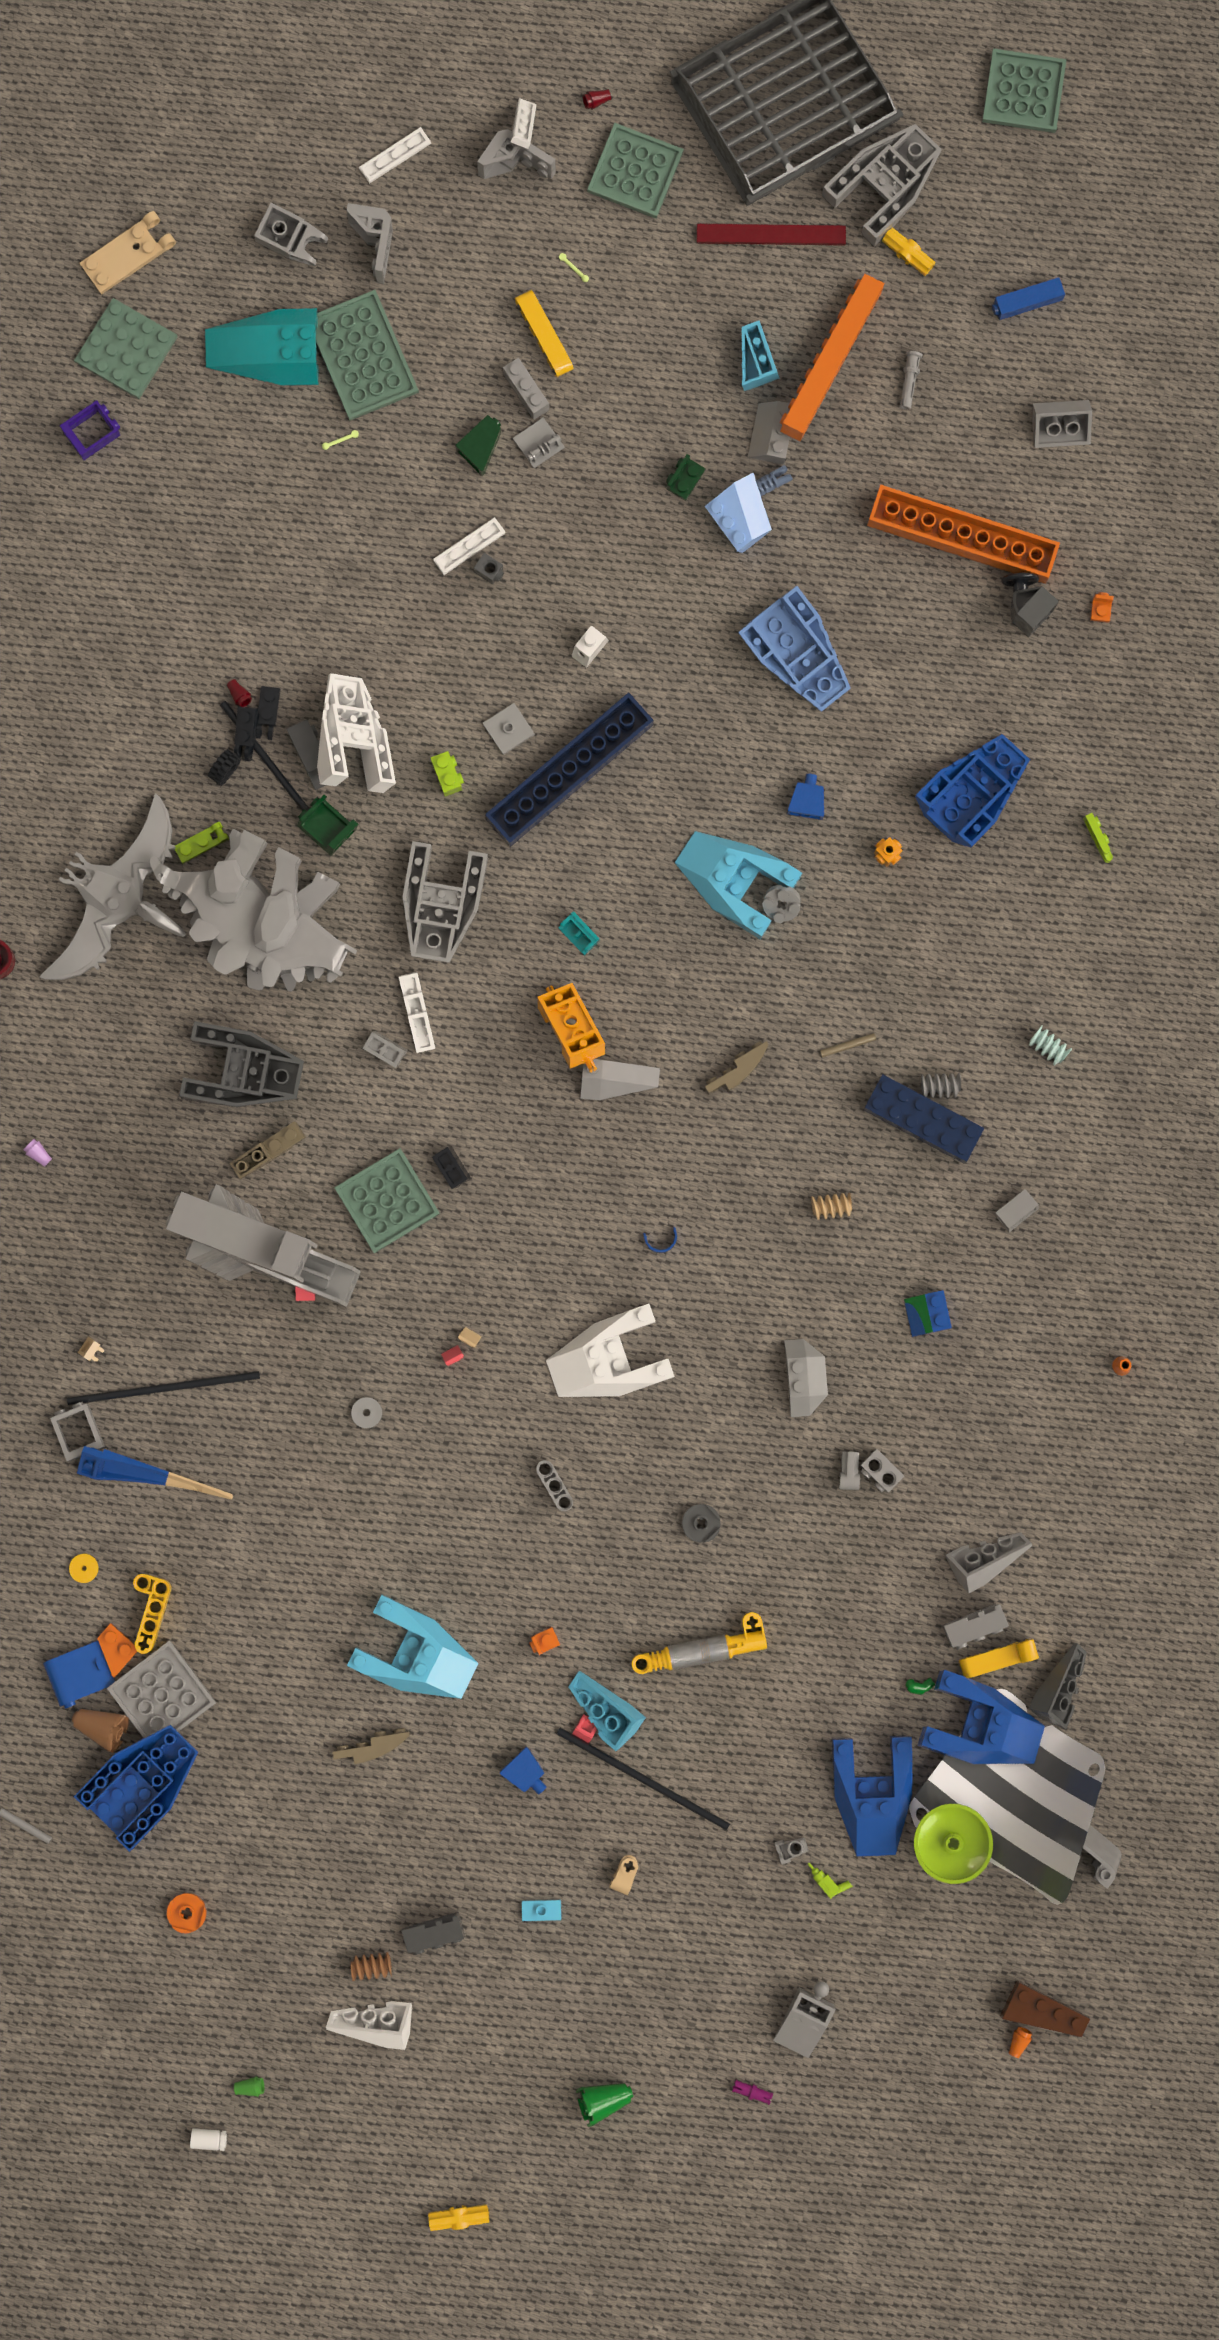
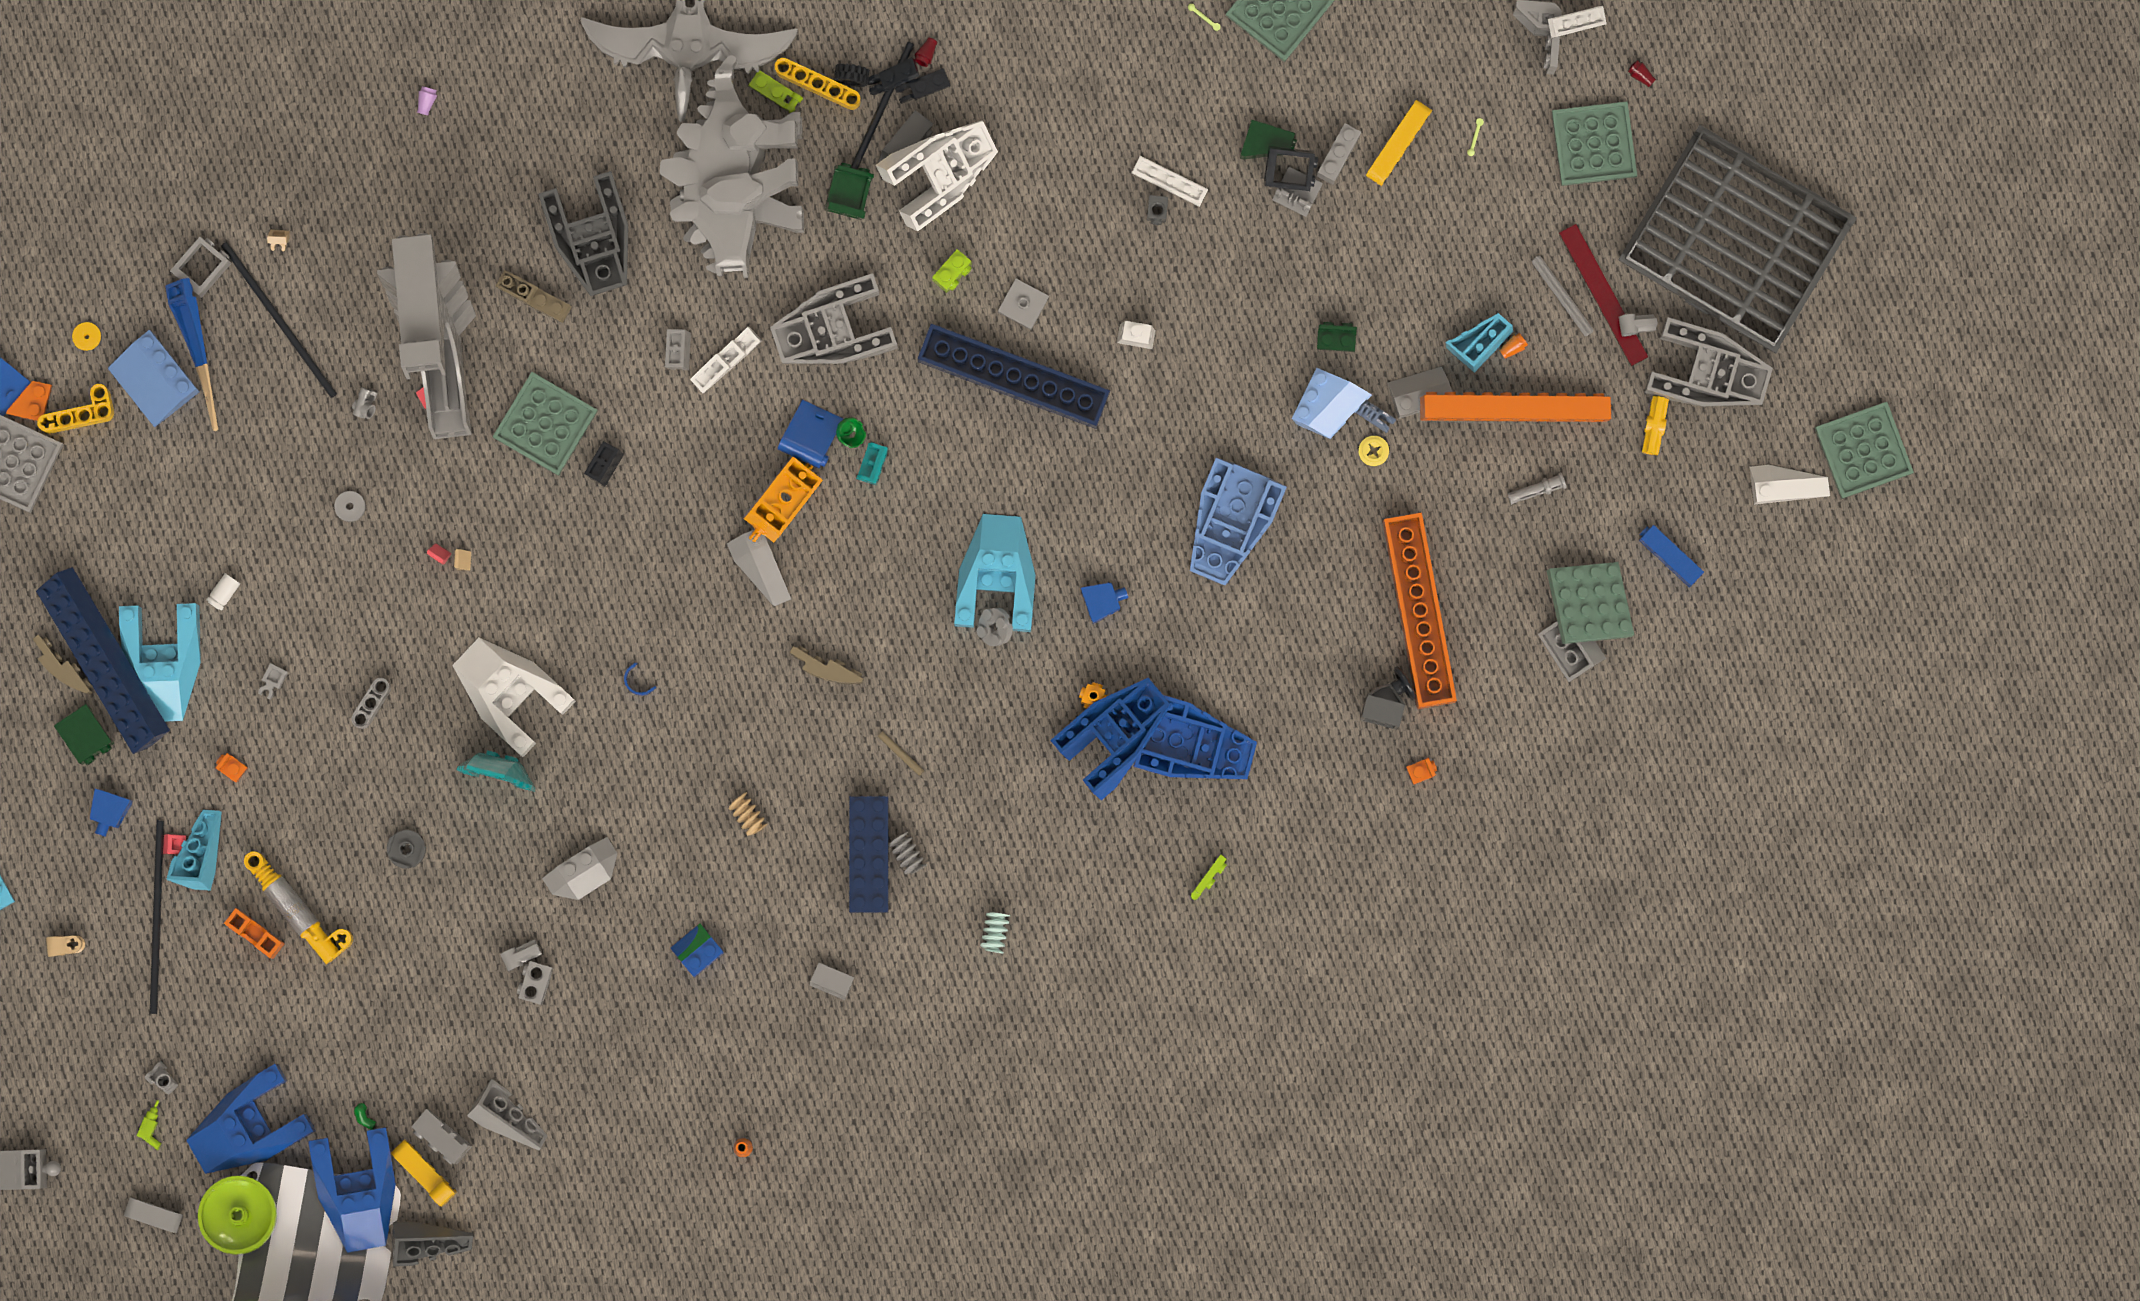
camera: 65 degrees right, 0 degrees up
none -> dark blue brick [36,567,170,754]
none -> dark green panel [54,704,114,765]
none -> medium blue slope [108,330,200,427]
none -> light grey beam [123,1197,183,1233]
none -> white piece [206,573,240,610]
none -> orange arch [224,908,285,959]
none -> light grey plate [258,663,289,700]
none -> light grey plate [352,387,378,419]
none -> teal wedge [456,750,536,792]
none -> yellow beam [775,58,861,110]
none -> blue door [778,400,843,469]
none -> green hair [836,417,866,448]
none -> blue wedge [1050,678,1171,800]
none -> black window [1263,146,1318,192]
none -> light yellow gear [1358,436,1389,467]
none -> orange cone [1499,333,1528,359]
none -> light grey axle [1532,256,1594,336]
none -> sand green plate [1547,562,1634,644]
none -> light grey piece [1618,314,1658,336]
none -> white wedge [1749,465,1830,505]

